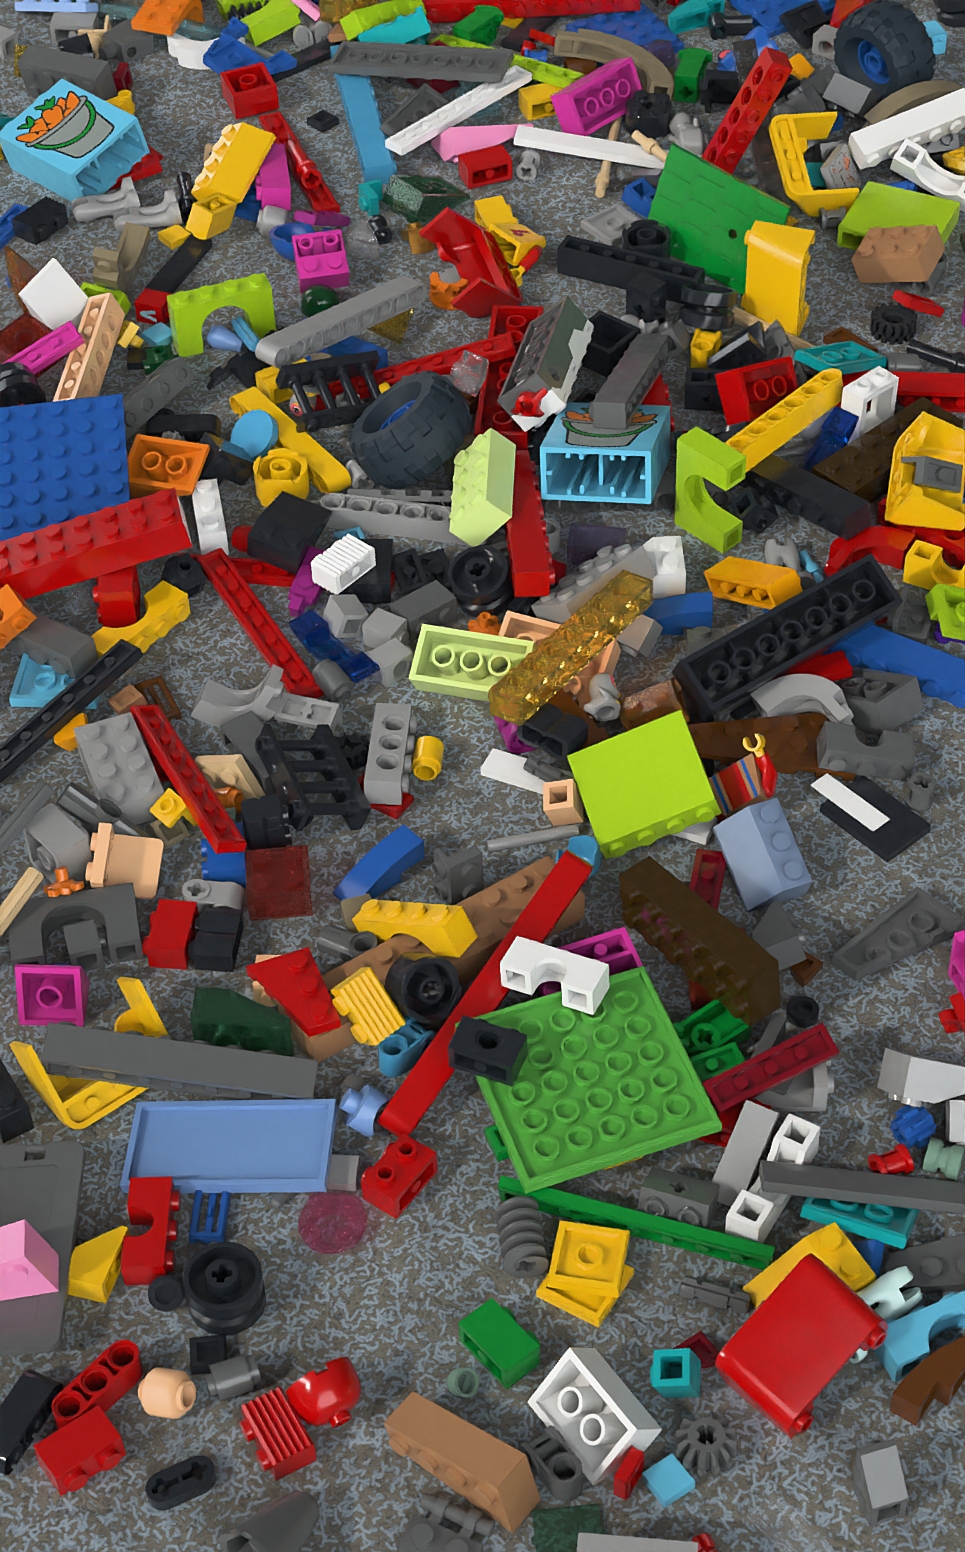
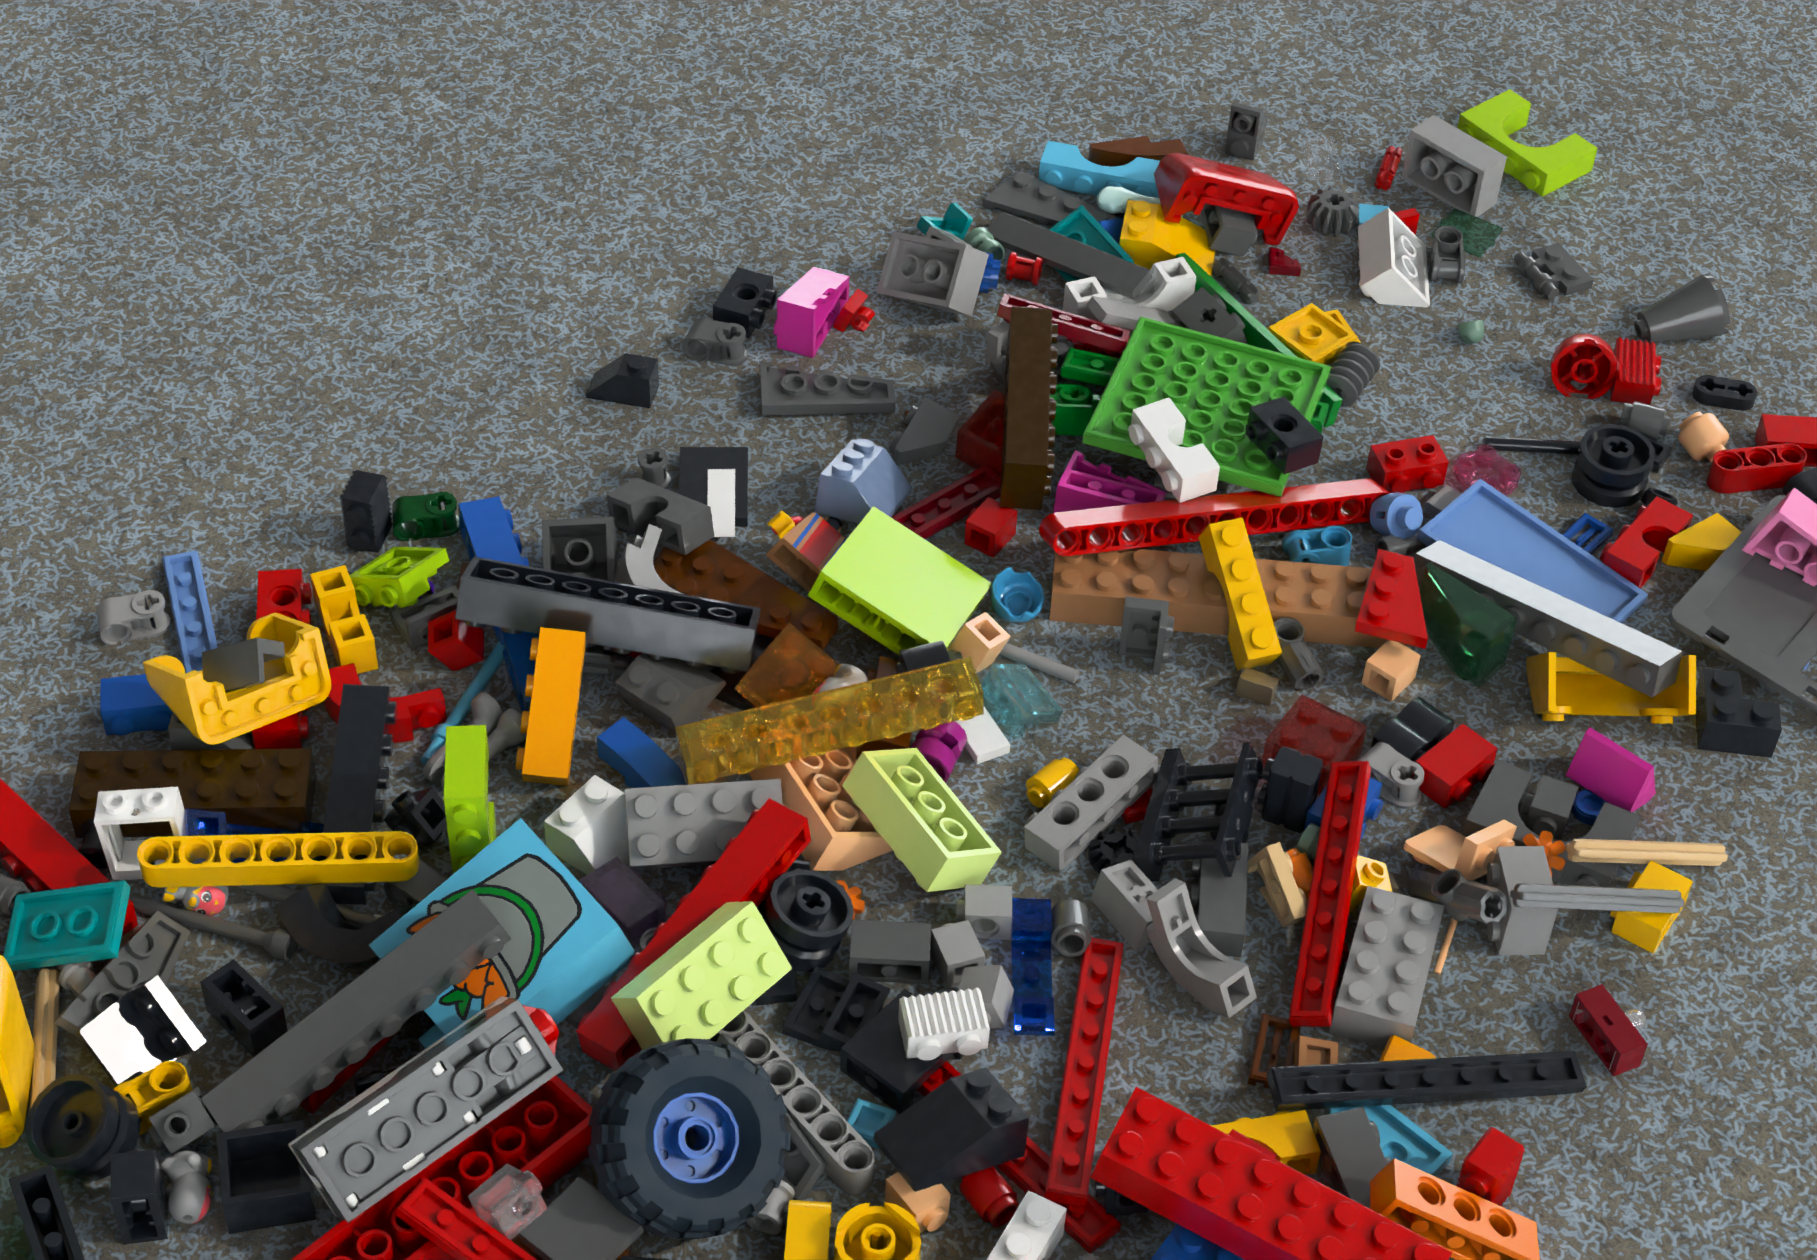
camera: 145 degrees left, 0 degrees up
magenta hinge [288,546,325,618] -> none
yellow brick [331,967,406,1046] -> none
blue slope [333,824,425,901] -> none
black brick [384,951,462,1024] -> none
medium nougat wedge [384,1391,541,1533] -> none
green brick [458,1298,541,1390] -> none
teal brick [650,1348,701,1398] -> none
red brick [715,355,799,426] -> none
black tile [786,996,819,1028] -> none
none -> clear light blue bracket [978,664,1063,738]
none -> black bar [1483,436,1580,455]

